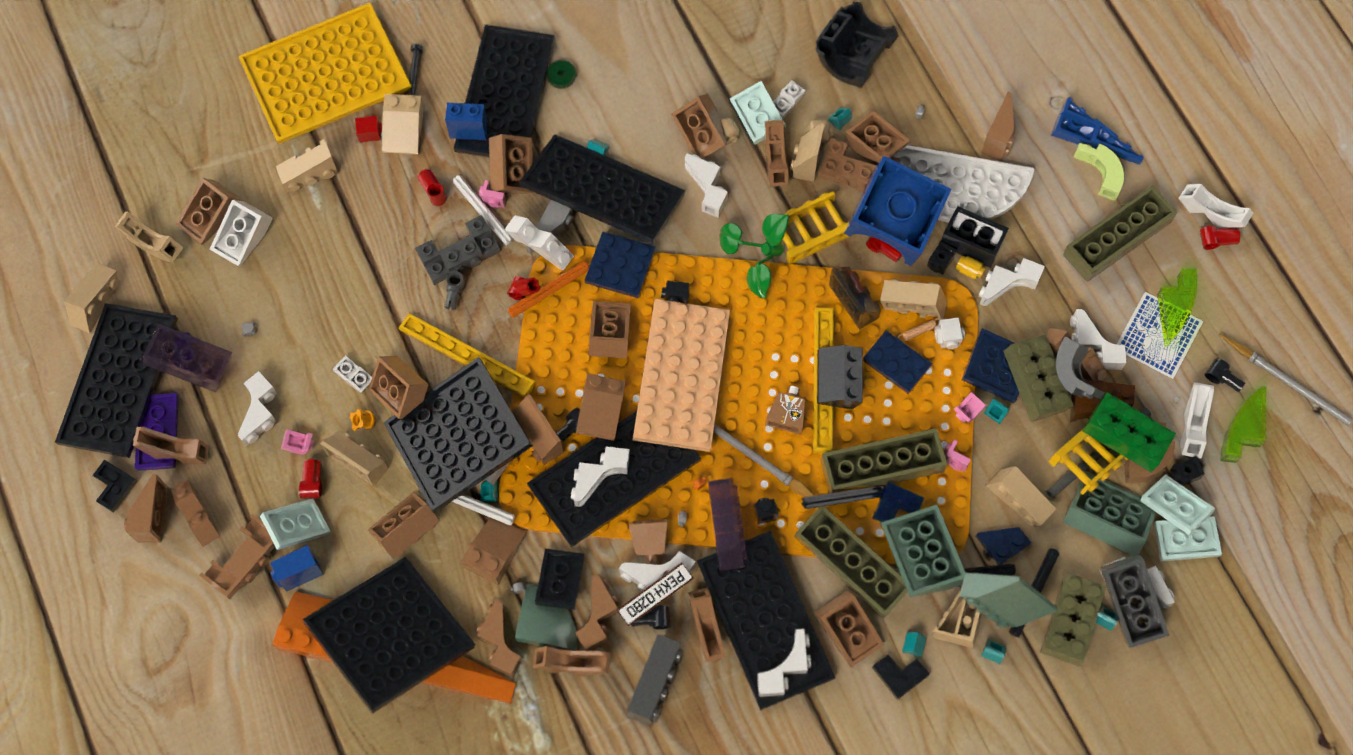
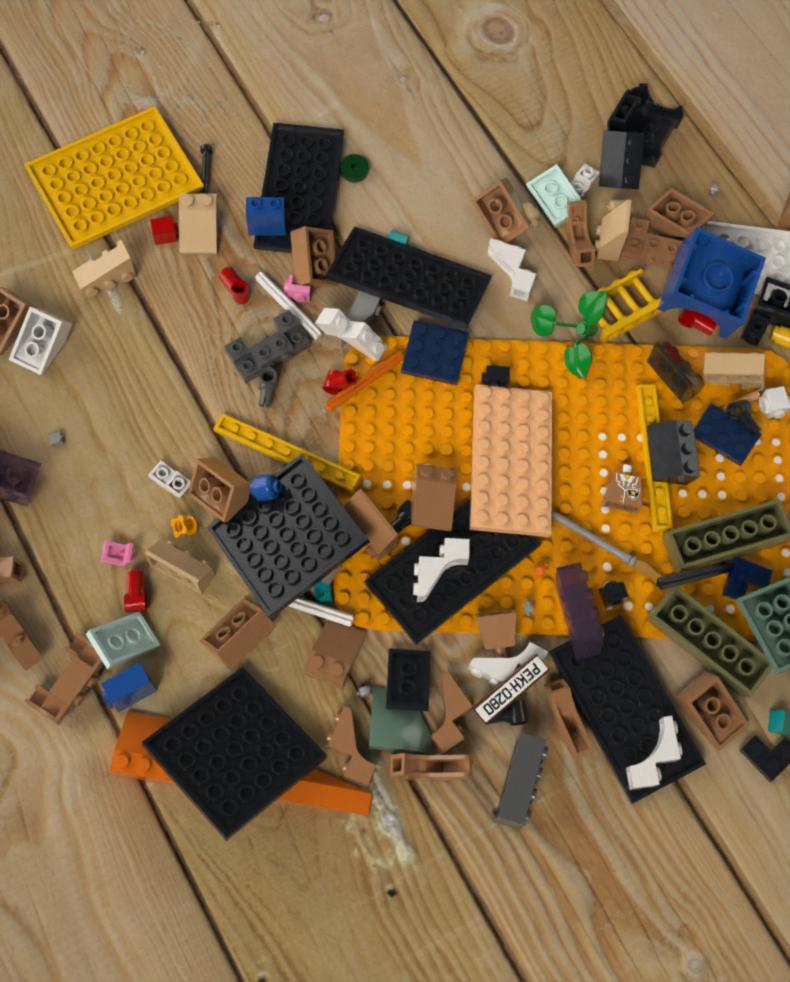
camera: 10 degrees left, 0 degrees up
white arch [238,371,277,446] -> none
medium nougat slope [589,301,631,358] -> none
teal slope [828,108,852,130] -> none
none -> blue head [250,474,282,501]
none -> black slope [599,131,645,189]
none -> black pin [726,400,762,437]

